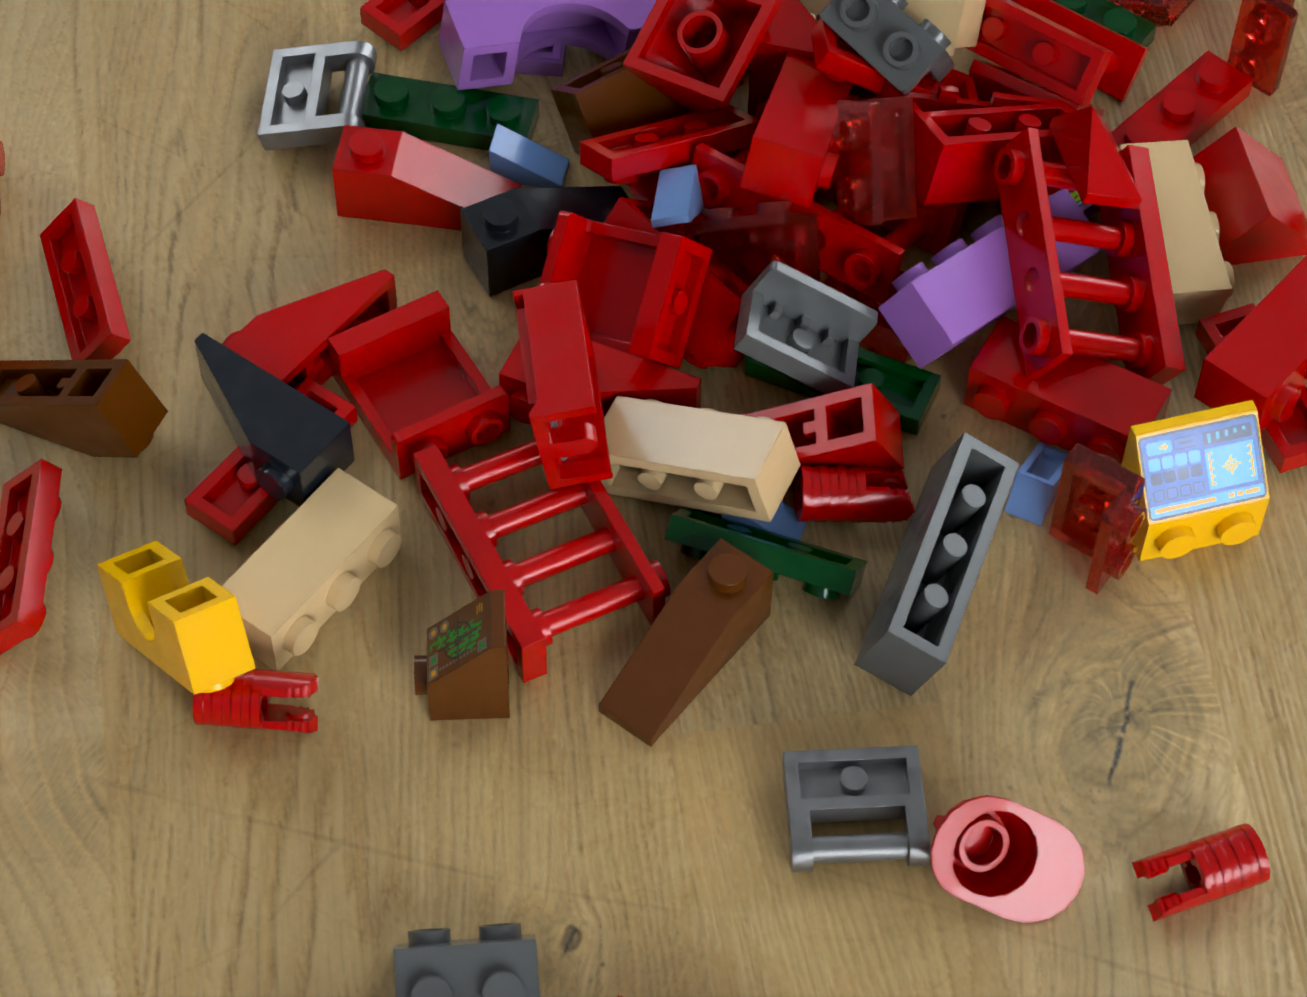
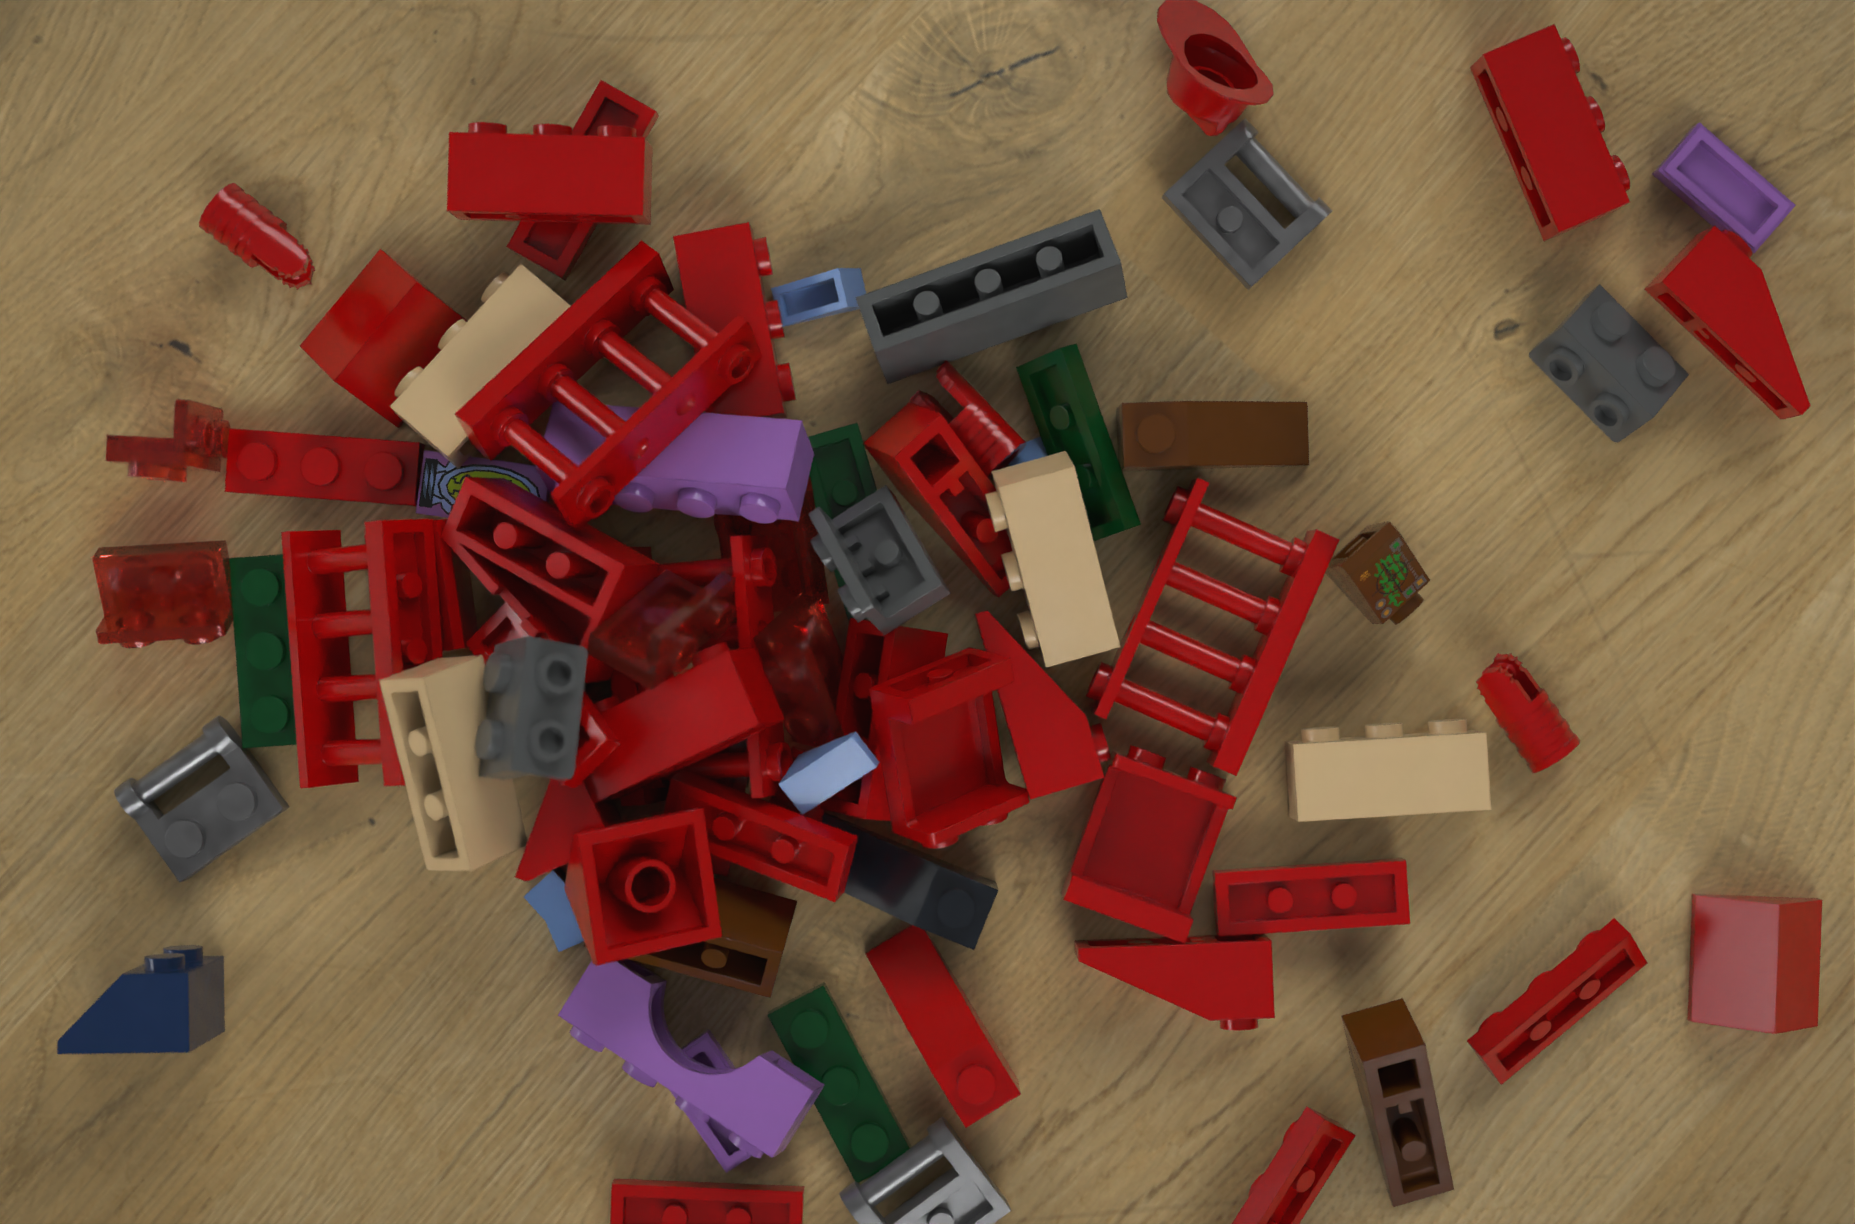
camera: 130 degrees left, 35 degrees up
yellow arch [96,540,256,695] -> none
black slope [194,333,355,507] -> none
medium blue piece [489,123,569,188] -> none
red window [513,280,613,489] -> none
red slope [1049,106,1143,209] -> none
clear red bracket [1049,443,1147,594] -> none
slope [1113,400,1270,561] -> none

